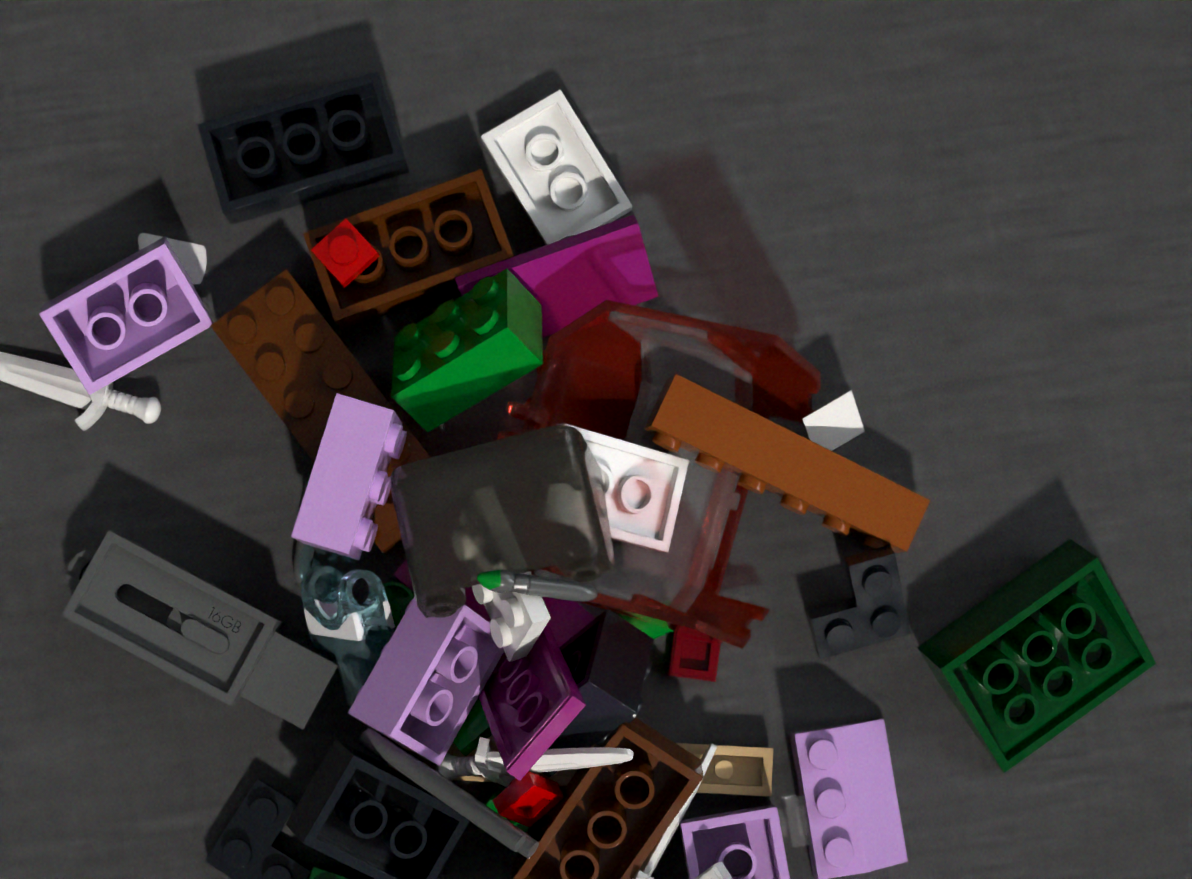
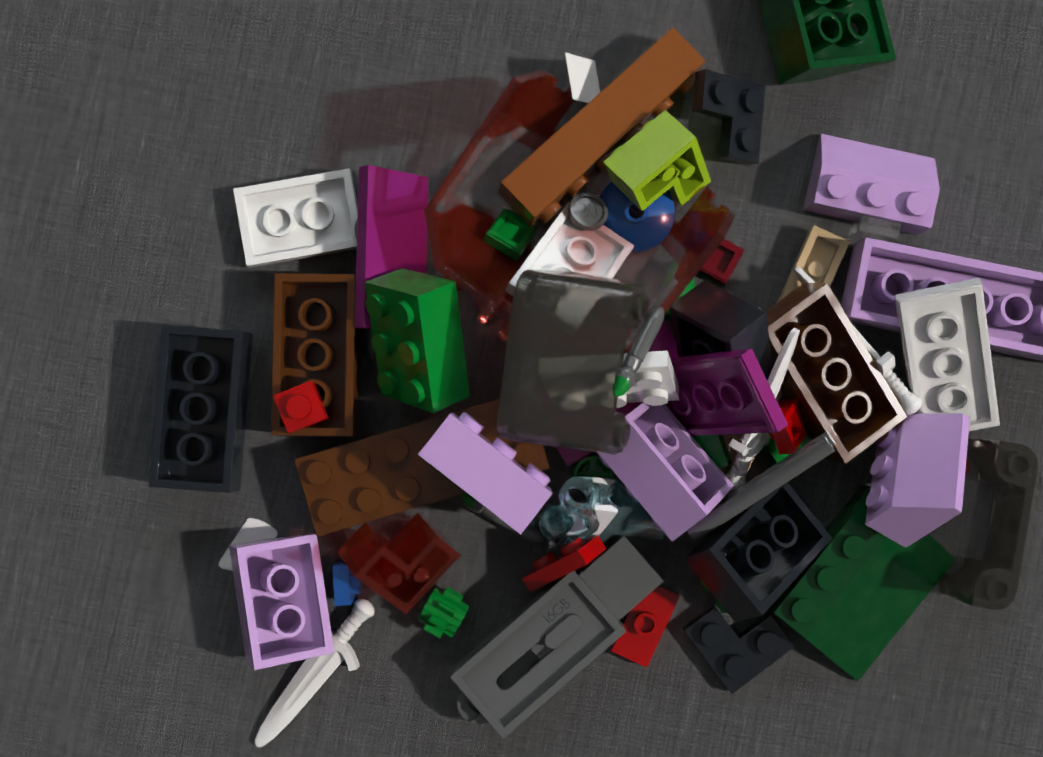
camera: 70 degrees left, 5 degrees up
none -> blue plate [332,560,362,606]
none -> clear red brick [337,513,461,614]
none -> green gear [418,587,469,639]
none -> green tile [483,207,538,261]
none -> red plate [522,535,606,592]
none -> dark grey piece [568,193,608,231]
none -> blue dish [599,181,675,252]
none -> lime brick [603,110,711,211]
none -> red plate [610,585,680,668]

